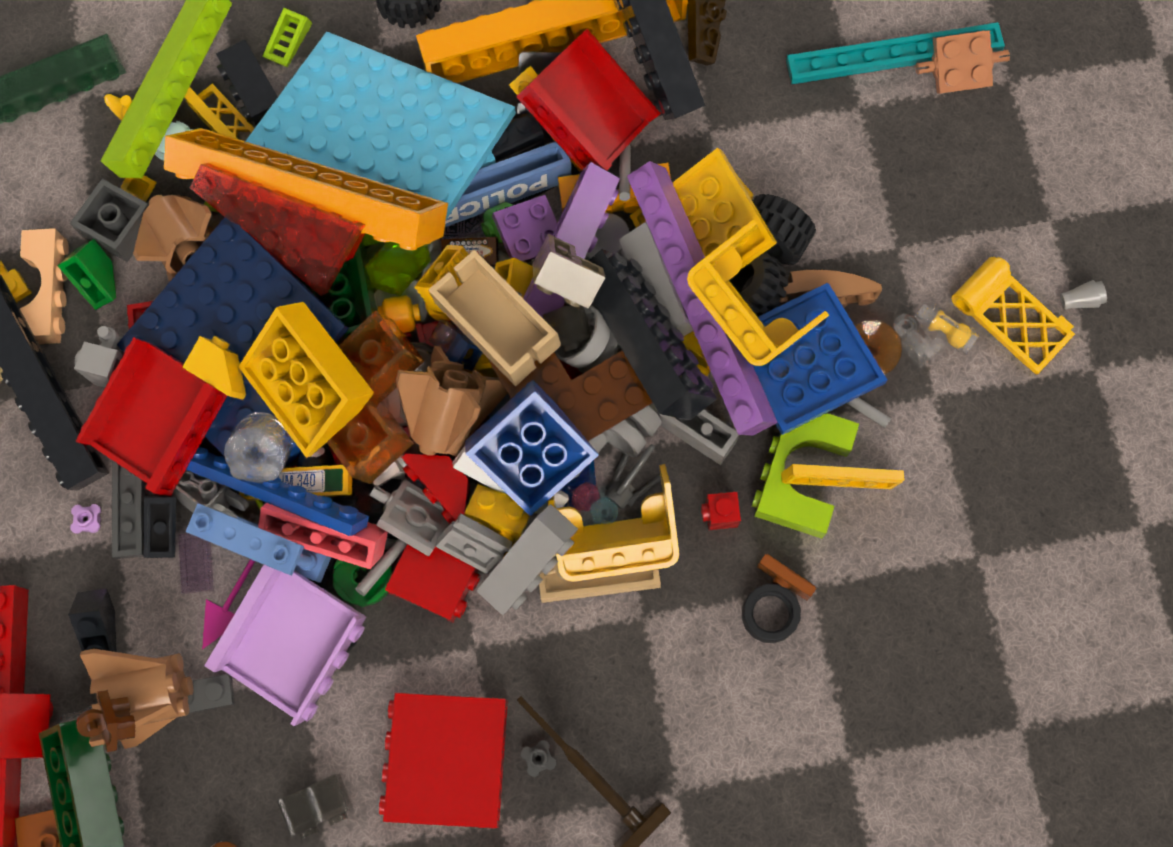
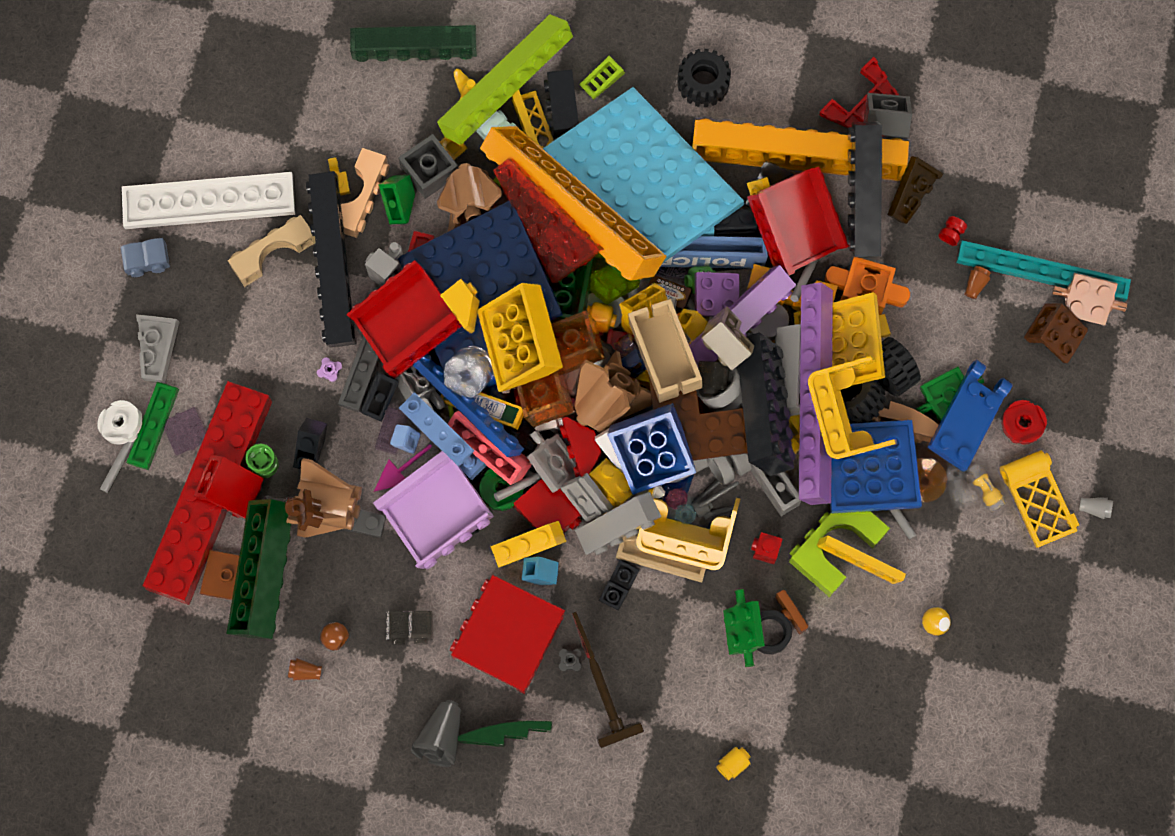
camera: 20 degrees right, 0 degrees up
none -> bright green wheel [246,444,279,479]
none -> light blue slope [390,425,420,454]
none -> yellow brick [491,521,567,568]
none -> dark azure brick [522,557,559,585]
none -> black slope [599,559,640,611]
none -> yellow brick [716,747,751,781]
none -> green plate [723,589,765,667]
none -> orange brick [825,256,910,315]
none -> green plate [916,367,984,422]
none -> yellow piece [922,607,951,635]
none -> blue hinge [927,360,1013,472]
none -> red wheel [938,216,967,246]
none -> dark orange cone [964,266,991,300]
none -> red plate [1001,400,1047,445]
none -> reddish brown bracket [1024,303,1088,363]

